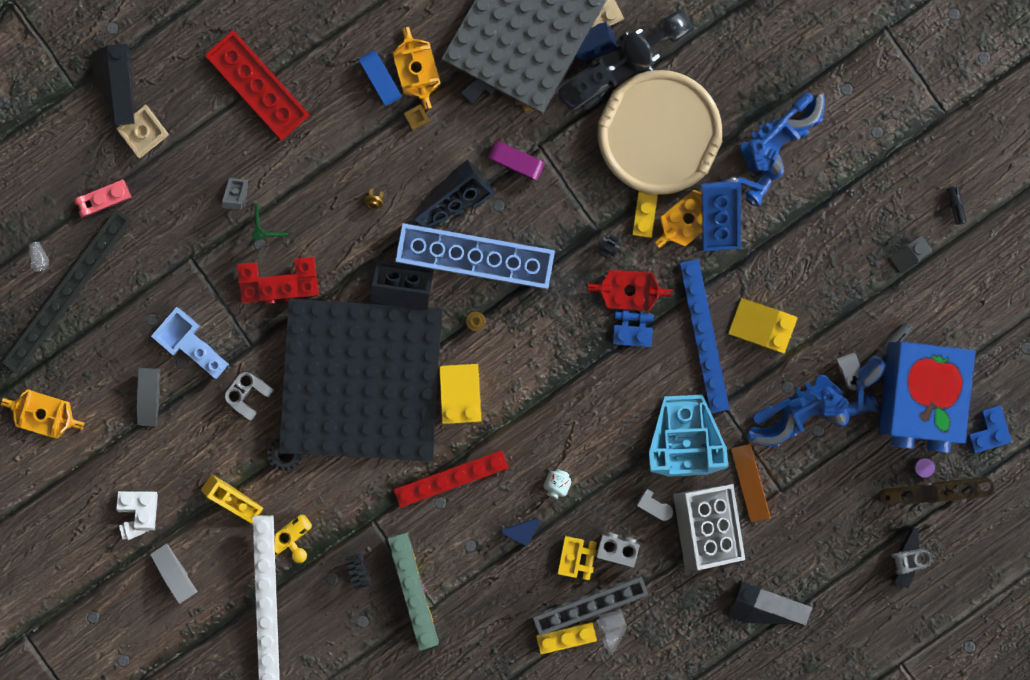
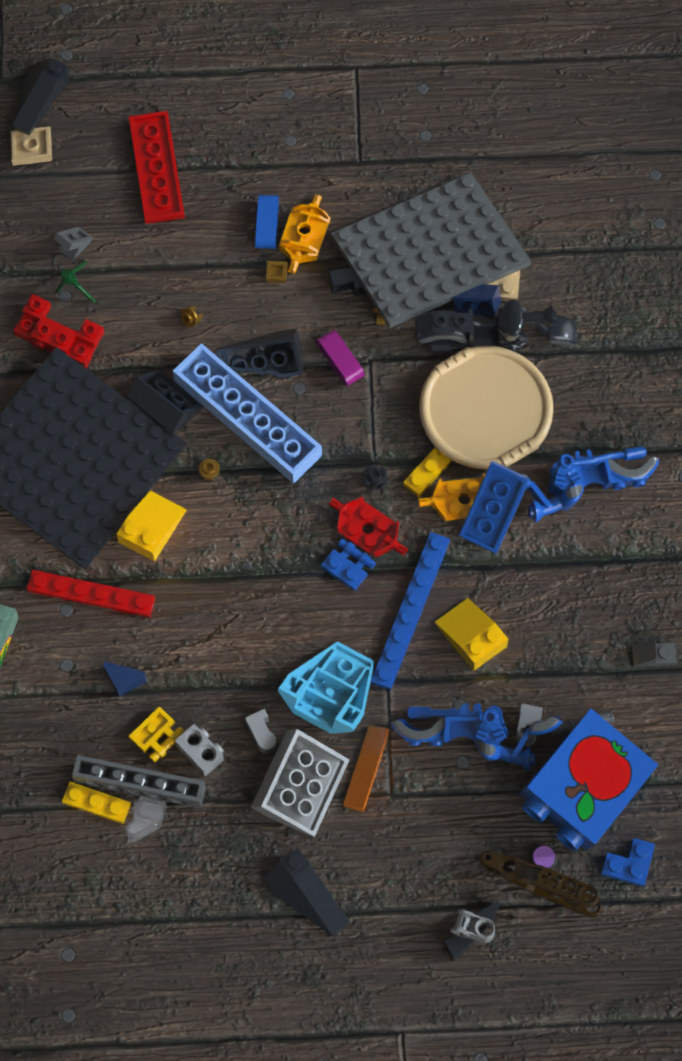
camera: 30 degrees right, 20 degrees down
light aqua head [544,469,571,499] -> none

